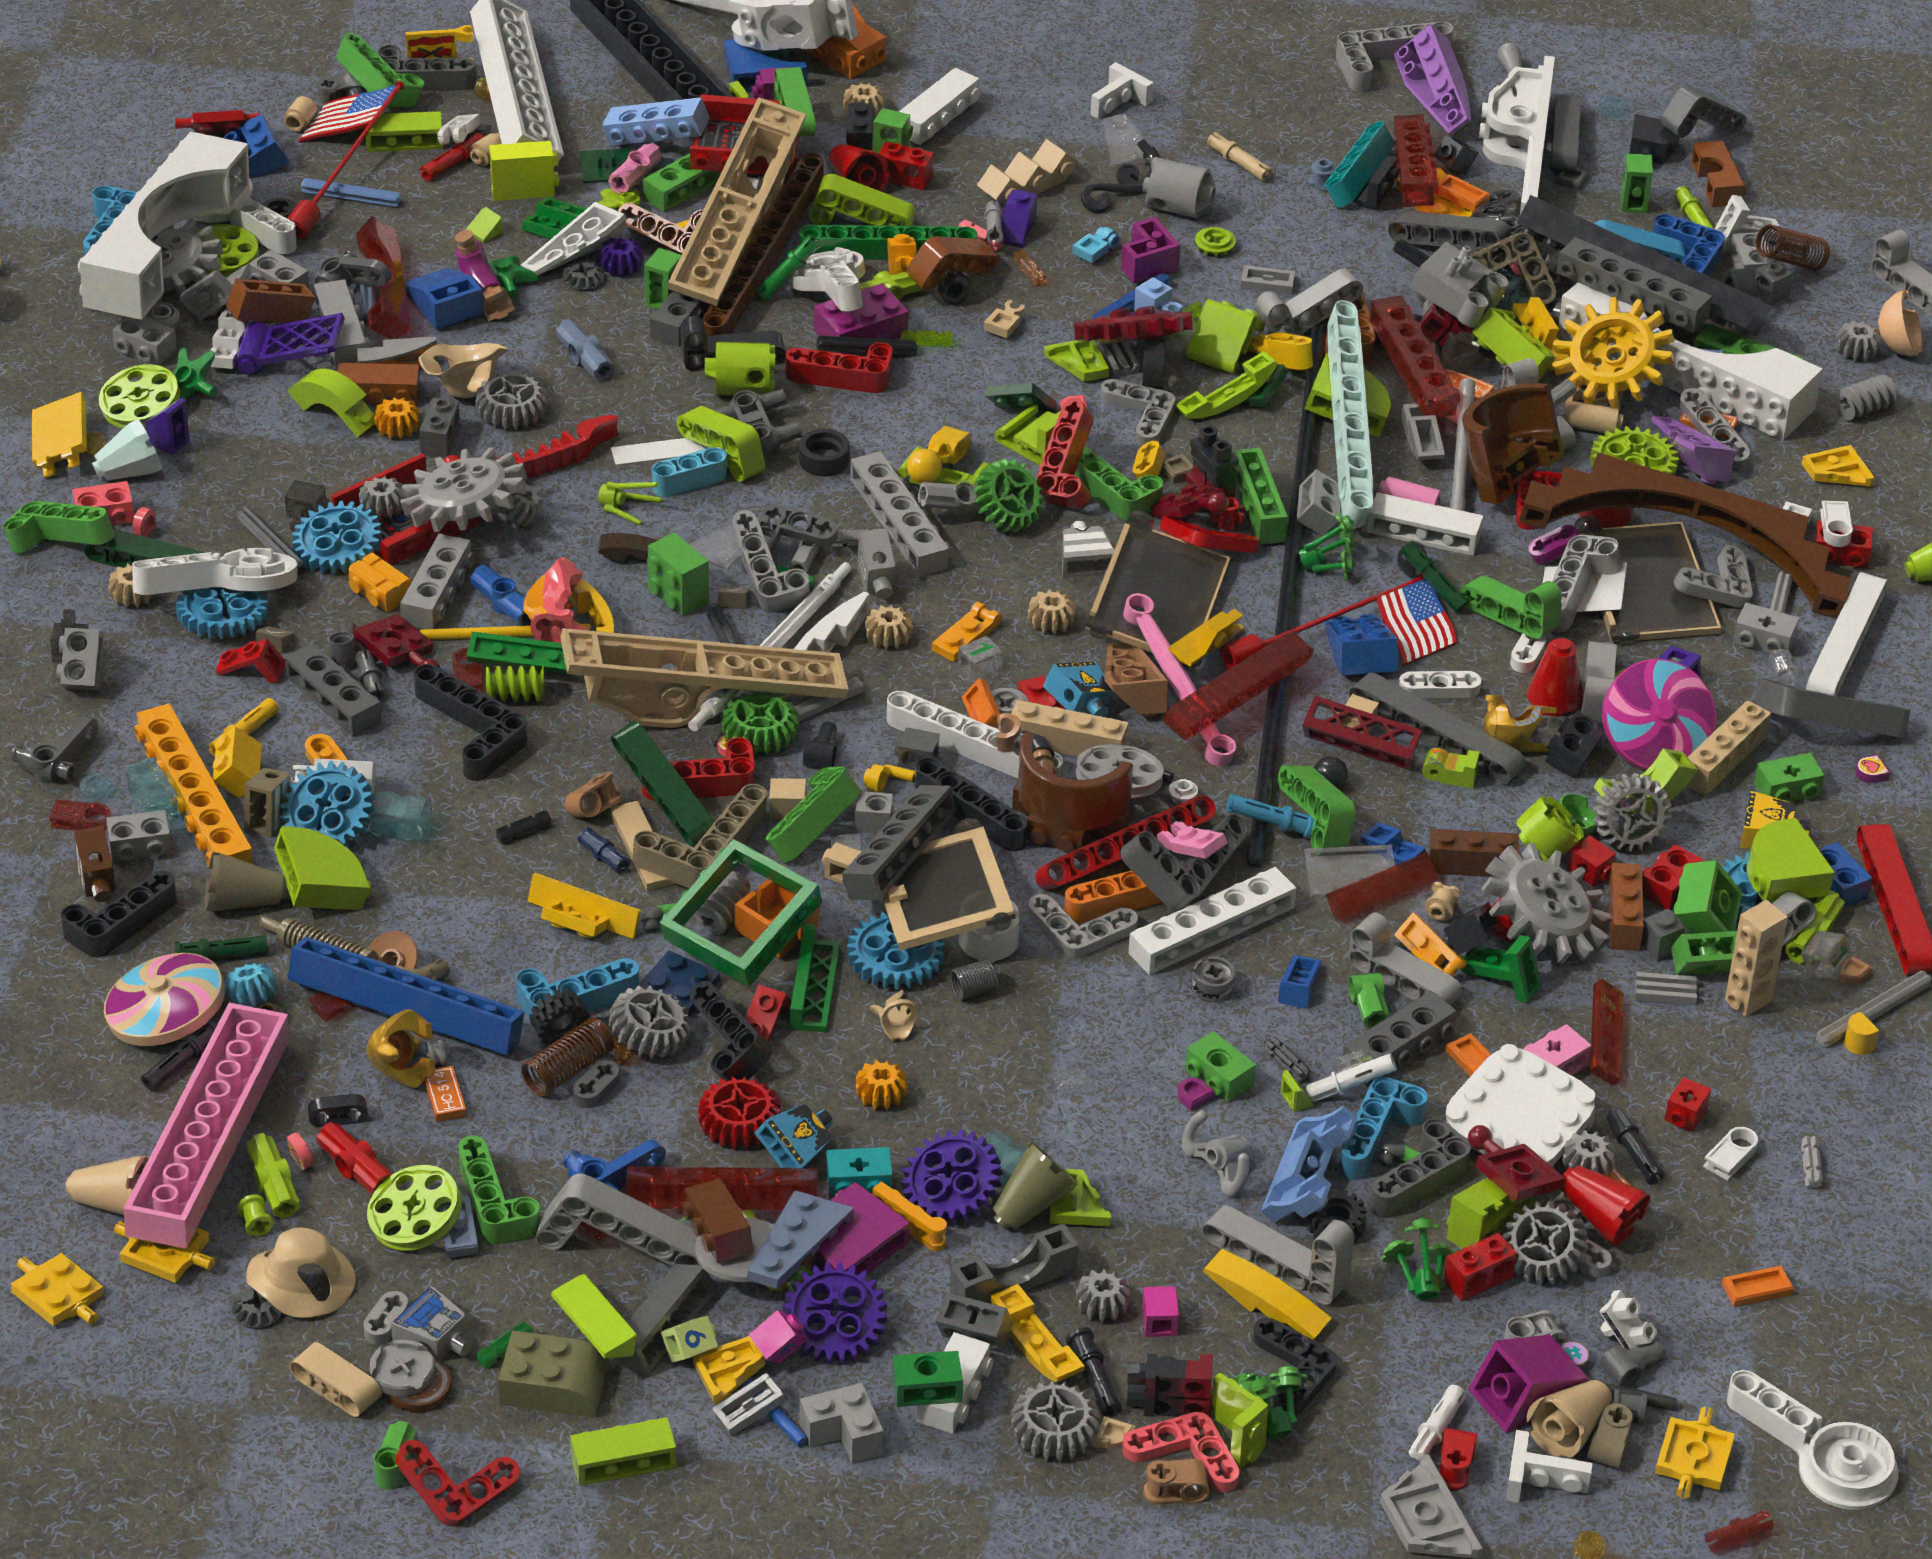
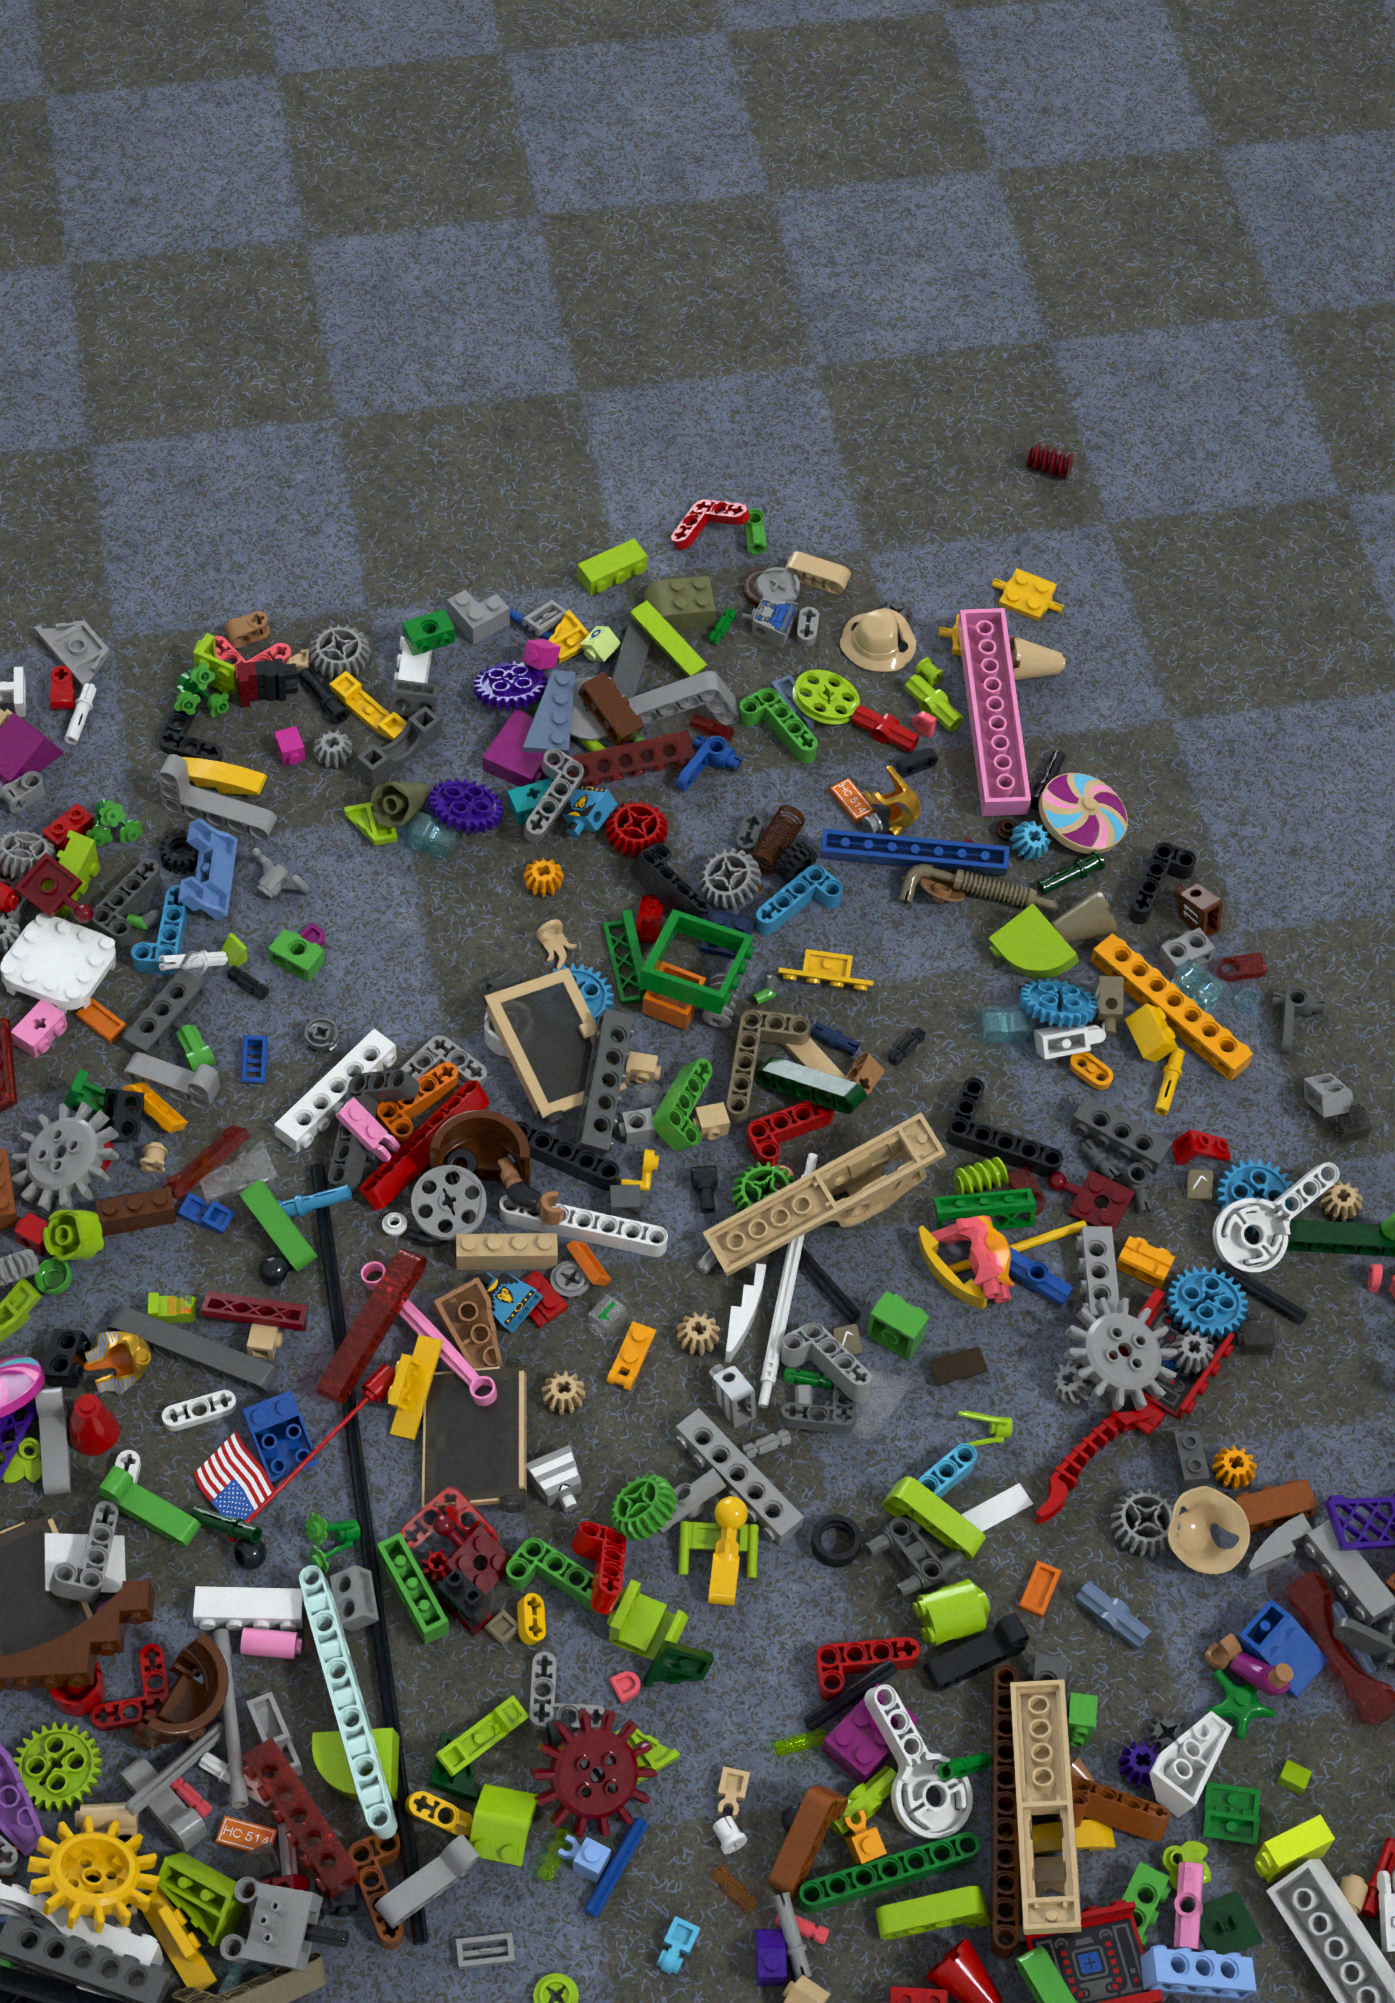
camera: 160 degrees right, 15 degrees up
lime arch [287,369,375,437] -> none
light orange plate [873,1181,947,1252] -> none
magenta brick [1121,217,1181,283] -> none
none -> light grey beam [524,748,584,842]
none -> white bush [713,1816,747,1854]
none -> orange tile [1018,1560,1062,1619]

